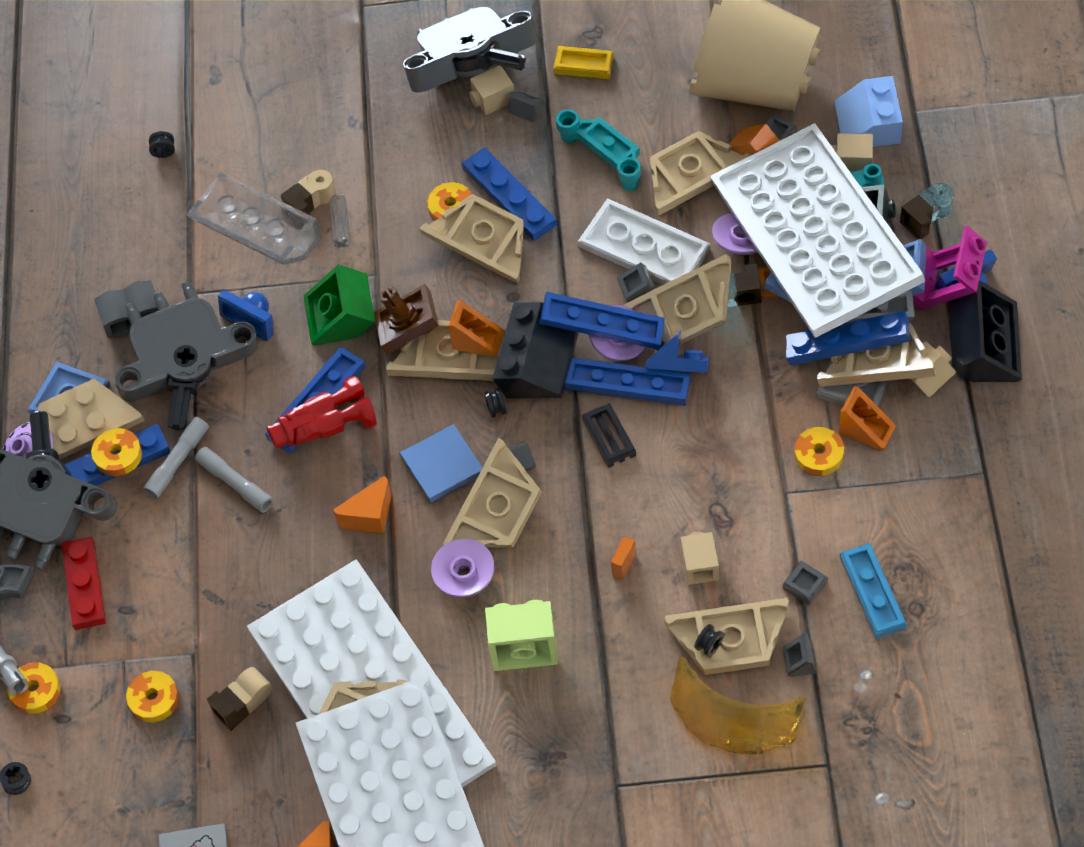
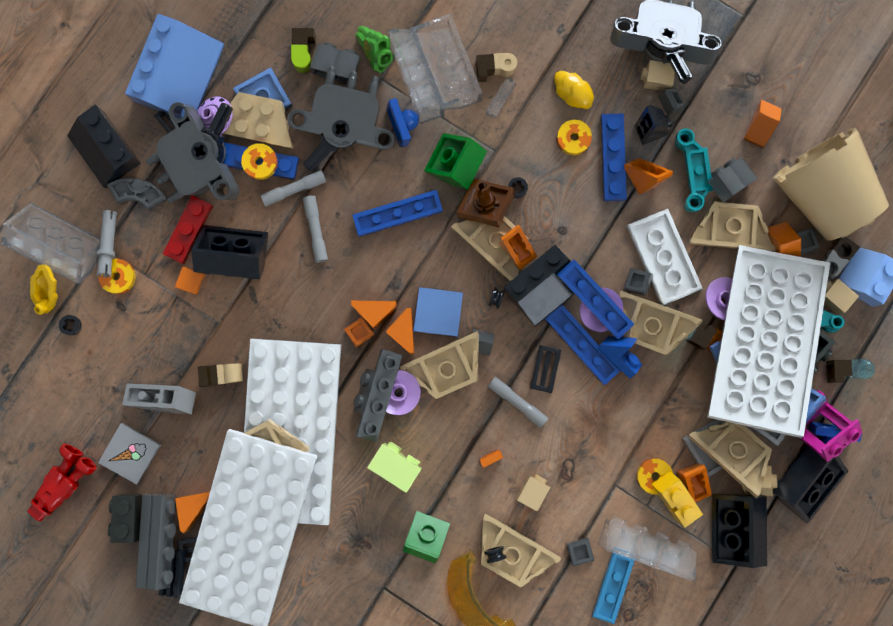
camera: 30 degrees right, 25 degrees up
yellow piece [126,670,180,723] -> none
red piece [266,376,377,449] -> none
tan wing [419,194,524,284] -> none
yellow tile [553,46,614,79] -> none
dark grey slope [783,633,817,677] -> none
blue plate [786,310,910,366] -> none
none -> light grey slope [122,383,196,415]
none -> orange tile [175,266,205,295]
none -> black slope [191,225,268,279]
none -> leg [291,28,316,73]
none -> orange tile [344,317,375,348]
none -> dark grey bracket [353,349,402,442]
none -> bright green rock [355,26,393,73]
none -> orange slope [386,308,414,354]
none -> clear slope [388,29,447,124]
none -> piece [403,511,450,563]
none -> light grey piece [487,376,548,428]
none -> black bush [508,177,528,199]
none -> yellow arm [554,71,594,109]
none -> clear slope [598,517,697,582]
none -> orange slope [624,158,673,195]
none -> black slope [634,105,671,145]
none -> yellow piece [651,471,703,528]
none -> dark grey brick [707,157,758,203]
none -> black slope [712,494,767,568]
none -> orange slope [743,100,781,148]
none -> leg [821,237,860,280]

